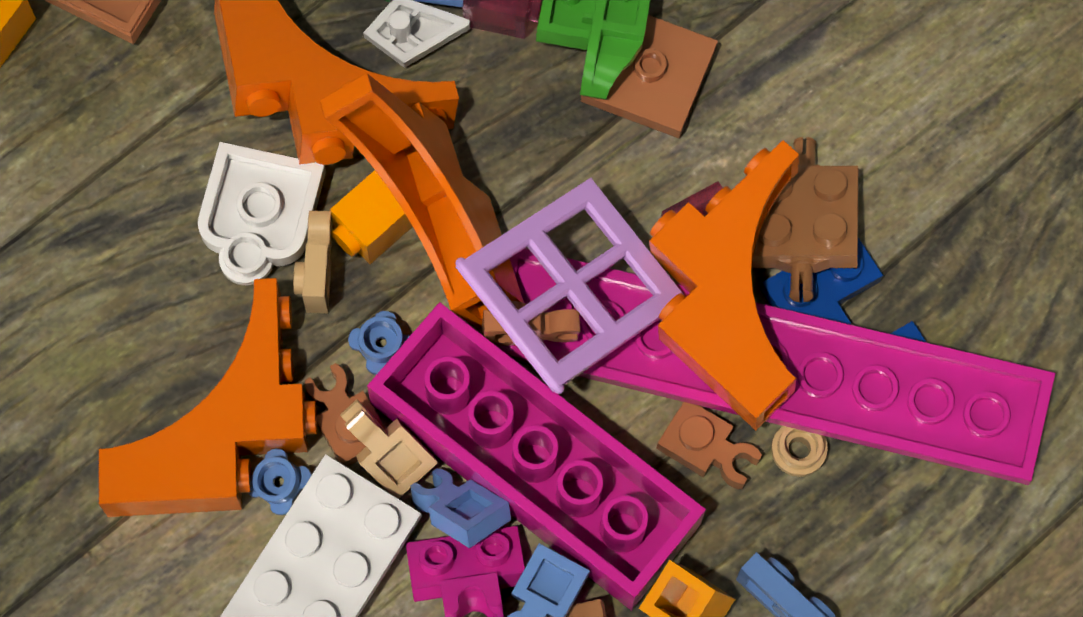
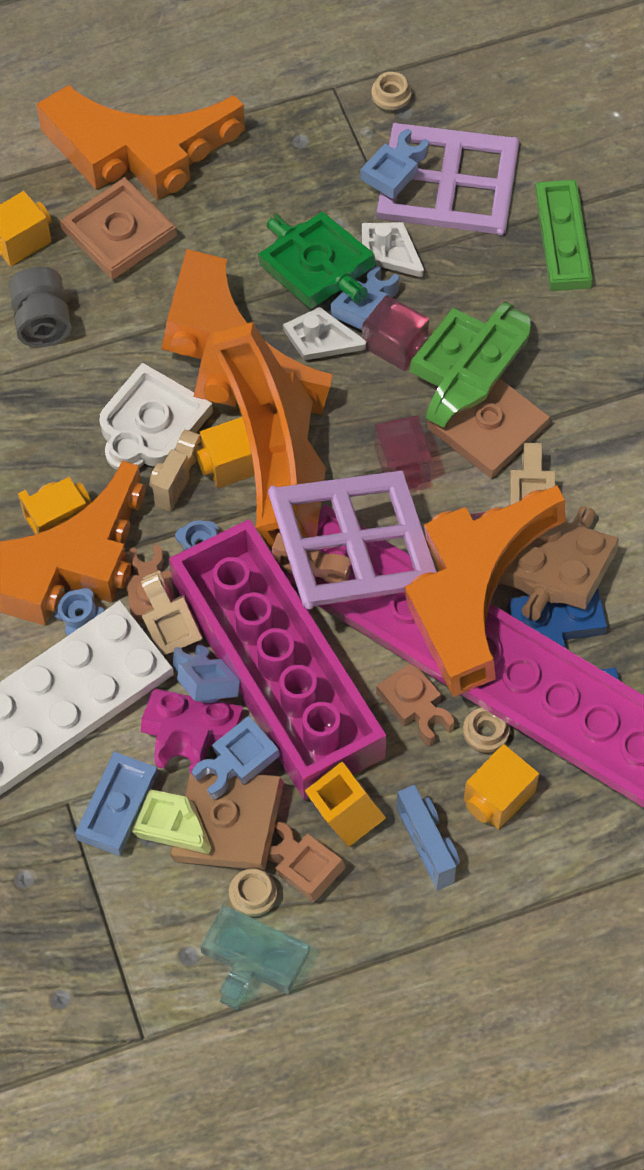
camera: 25 degrees right, 10 degrees down
none -> dark grey wheel [8,267,72,347]
none -> light orange brick [18,477,92,534]
none -> clear pink brick [375,415,432,489]
none -> light orange brick [464,744,539,830]
none -> tan plate [509,443,555,505]

